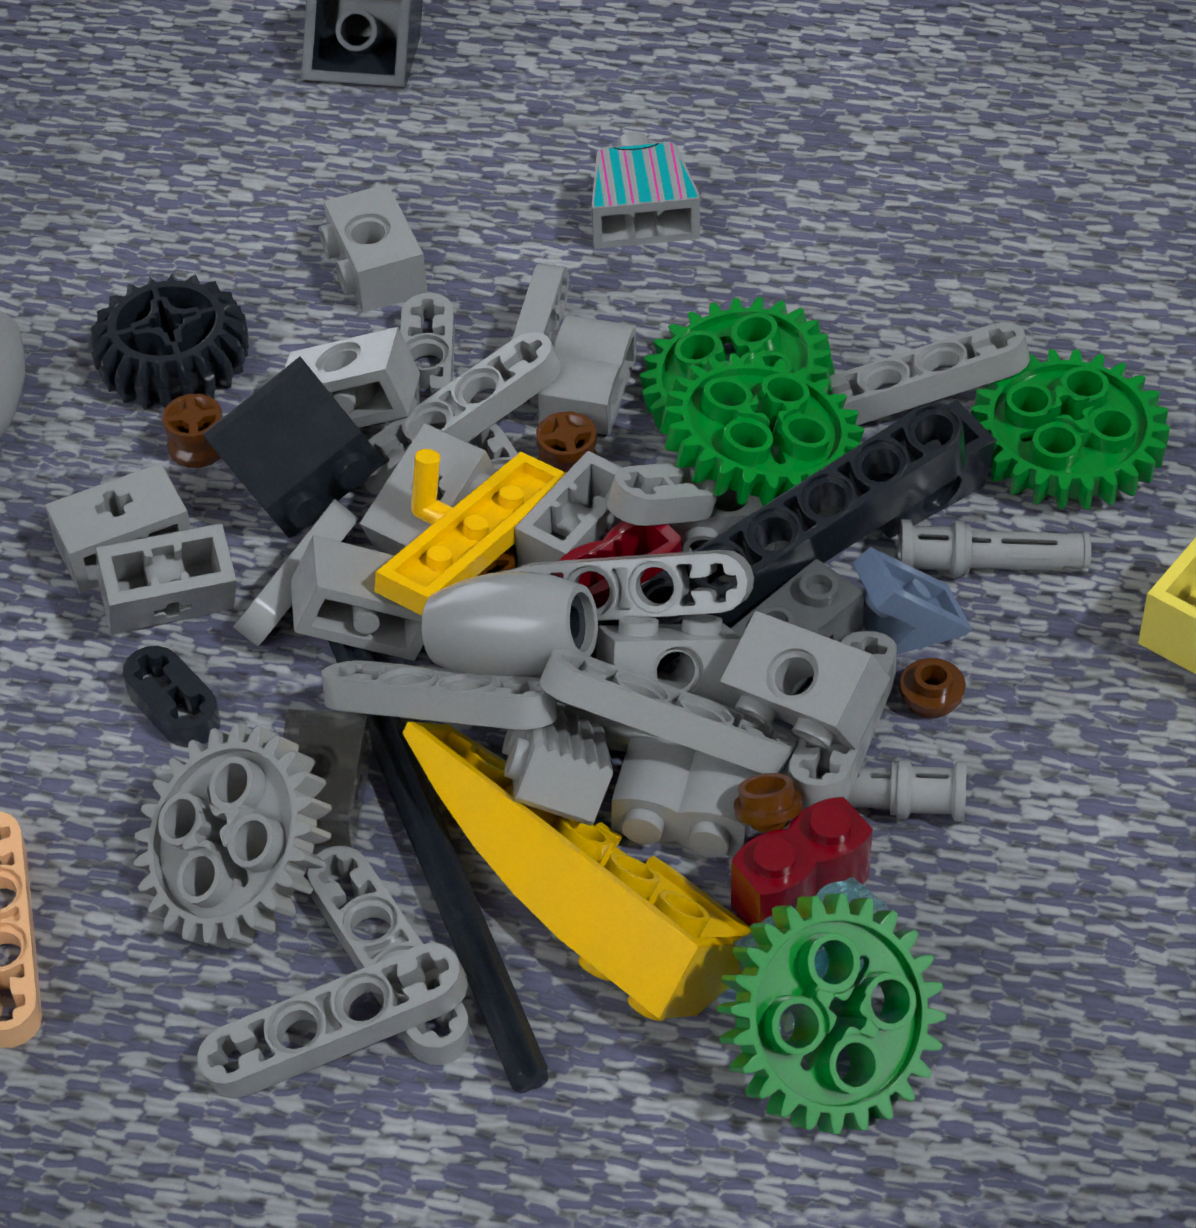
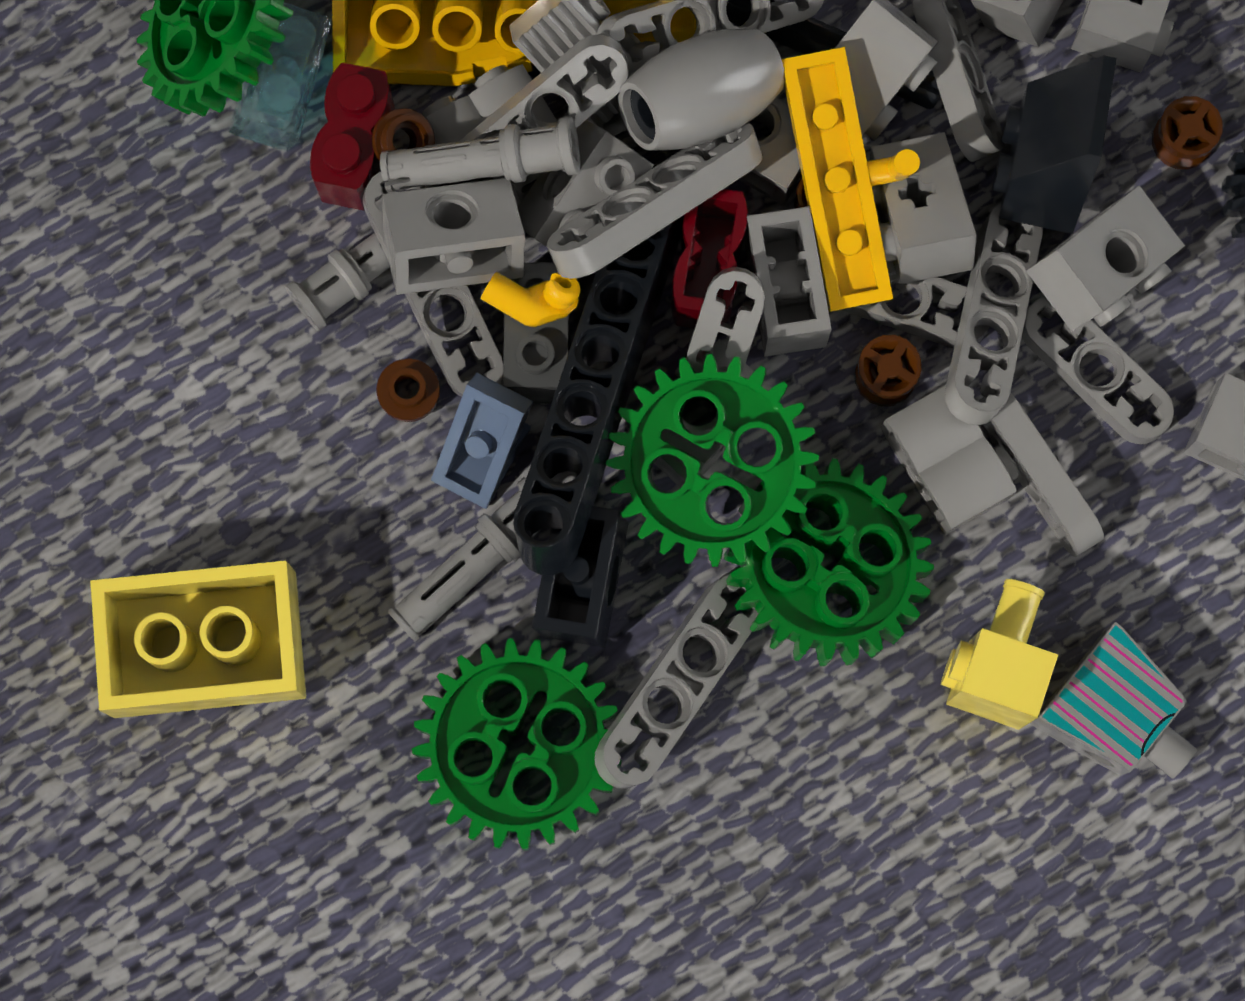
camera: 135 degrees right, 30 degrees up
none -> light grey pin [380,116,580,192]
none -> yellow arm [480,271,580,327]
none -> light yellow brick [941,579,1058,730]

